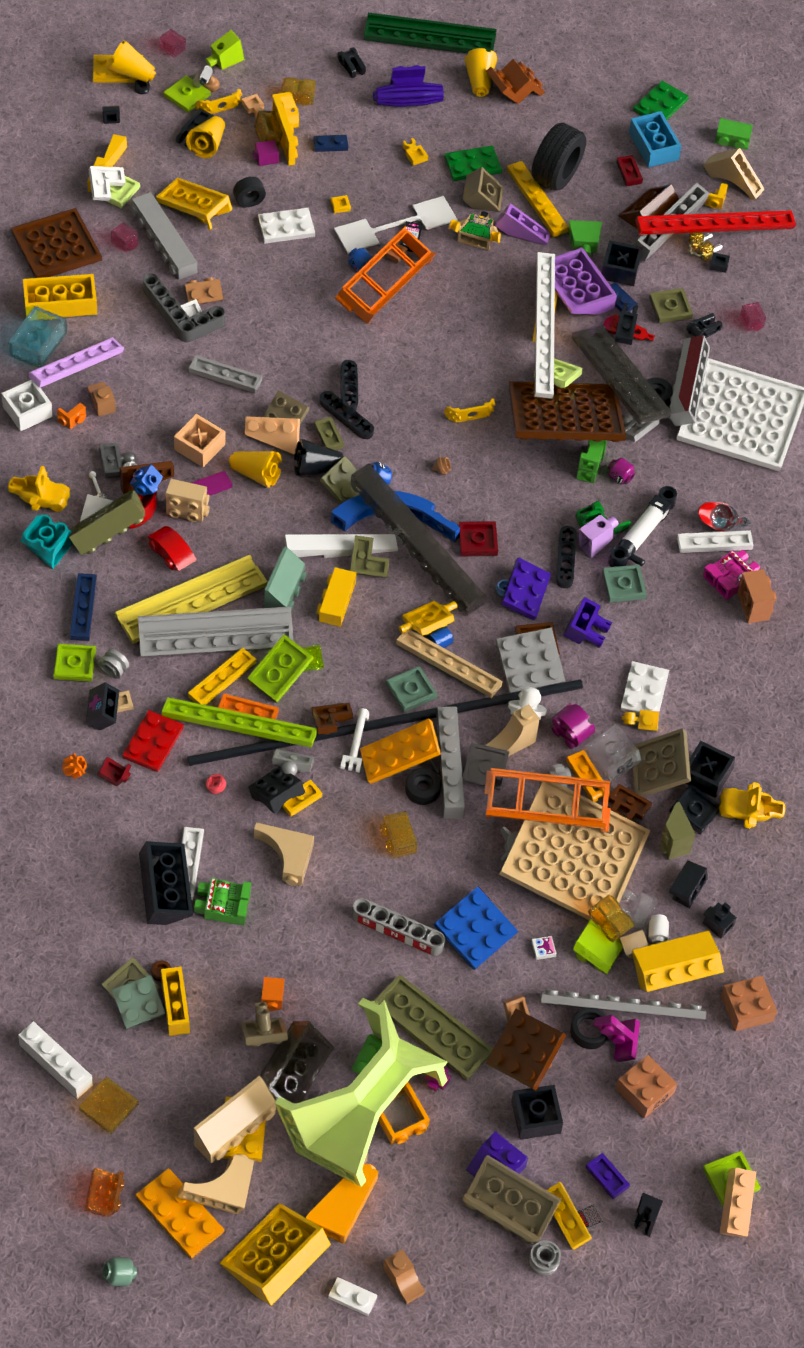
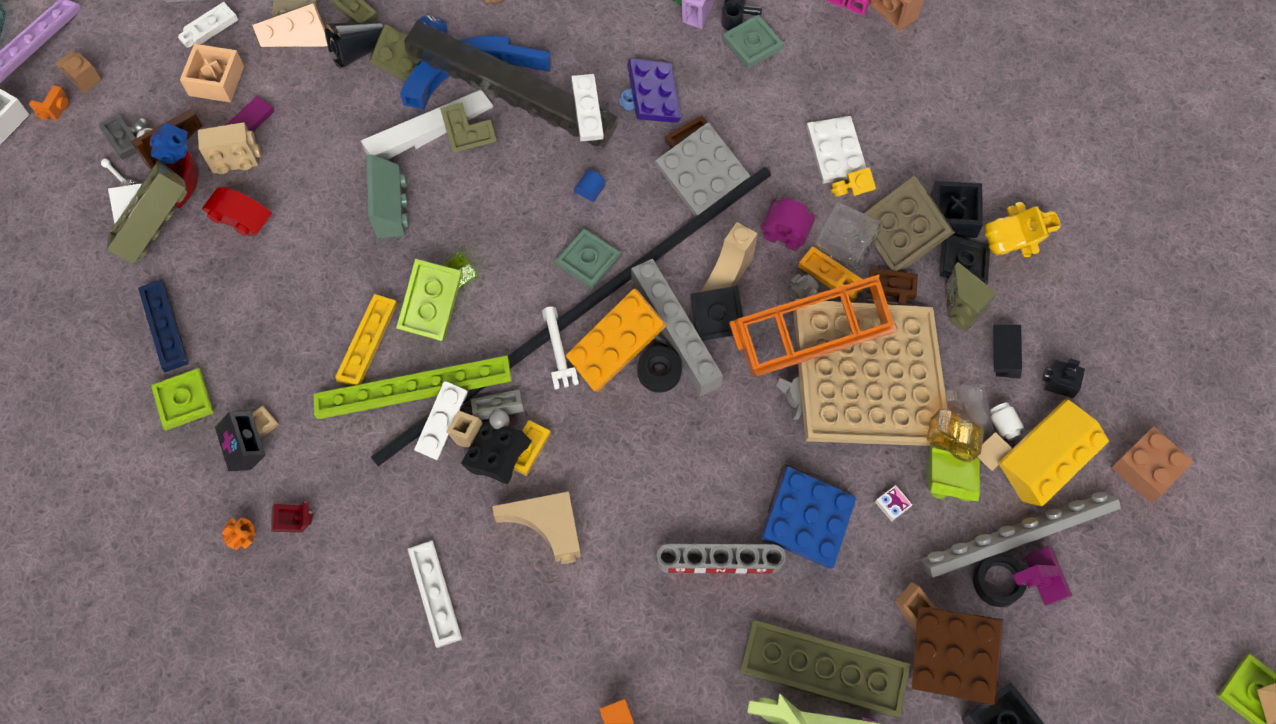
camera: 20 degrees left, 10 degrees up
yellow piece [8,466,70,512] -> none
teal piece [20,515,73,569] -> none
light grey wheel [98,649,129,679] -> none
light yellow plate [115,555,268,644] -> none
red plate [122,710,184,772] -> none
light grey plate [138,607,293,656] -> none
black slope [139,841,193,925] -> none
bright green hips [194,878,251,925] -> none
coral tile [206,774,226,794] -> none
orange plate [218,693,279,720] -> none
yellow cone [229,451,282,488] -> none
reddish brown plate [311,702,353,735] -> none
yellow brick [316,567,356,627] -> none
clear yellow brick [380,811,417,859] -> none
tan plate [396,629,502,698] -> none
yellow plate [399,601,458,636] -> none
dark red plate [459,521,498,556] -> none
white plate [508,687,547,719] -> none
black beam [556,526,576,589] -> none
dark purple brick [563,597,612,648] -> none
nougat brick [616,1055,677,1119] -> none
none -> white hinge [178,2,238,48]
none -> white plate [414,381,468,460]
none -> tan brick [446,410,482,447]
none -> white plate [571,74,603,141]

